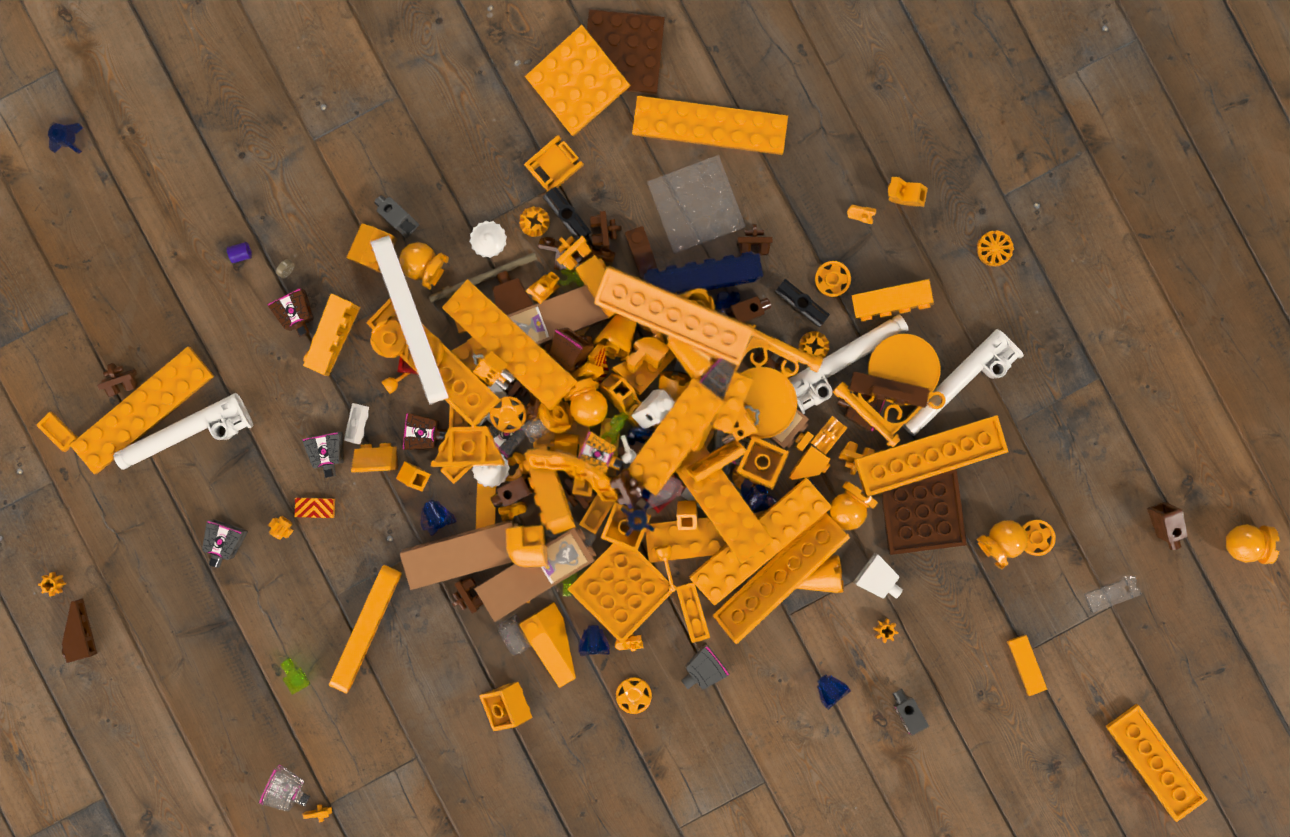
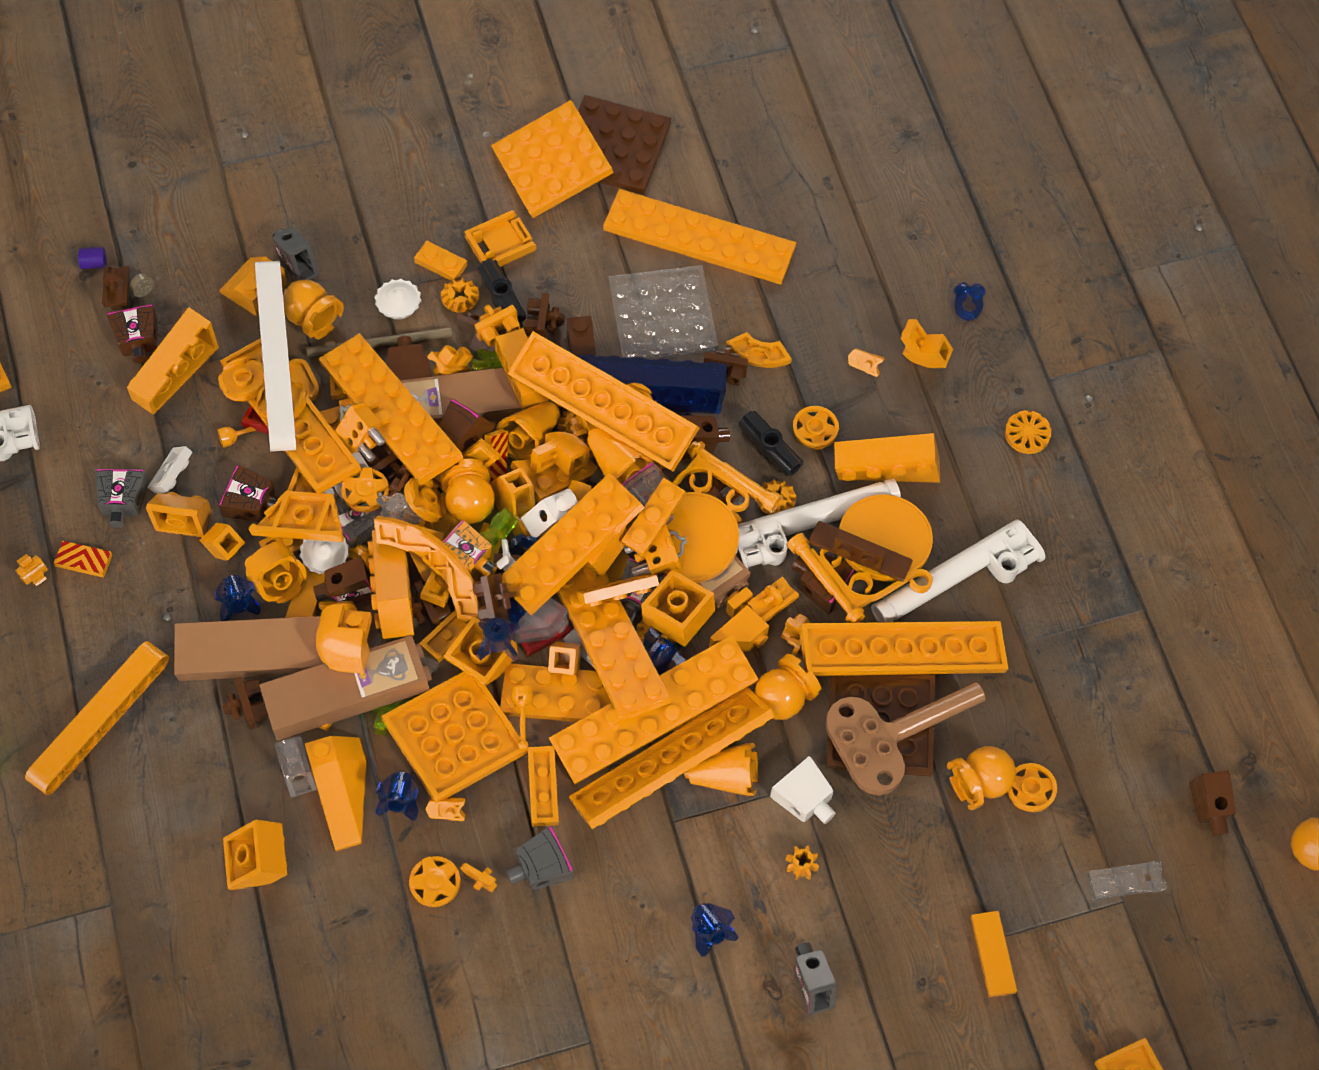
camera: 10 degrees right, 25 degrees down
none -> reddish brown hips [102,266,130,311]
none -> light orange brick [245,542,306,603]
none -> light orange tile [289,358,320,402]
none -> light orange plate [414,240,467,281]
none -> light orange piece [460,863,497,892]
none -> light orange tile [726,332,792,368]
none -> medium nougat piece [826,682,986,795]
none -> clear blue piece [954,282,986,321]

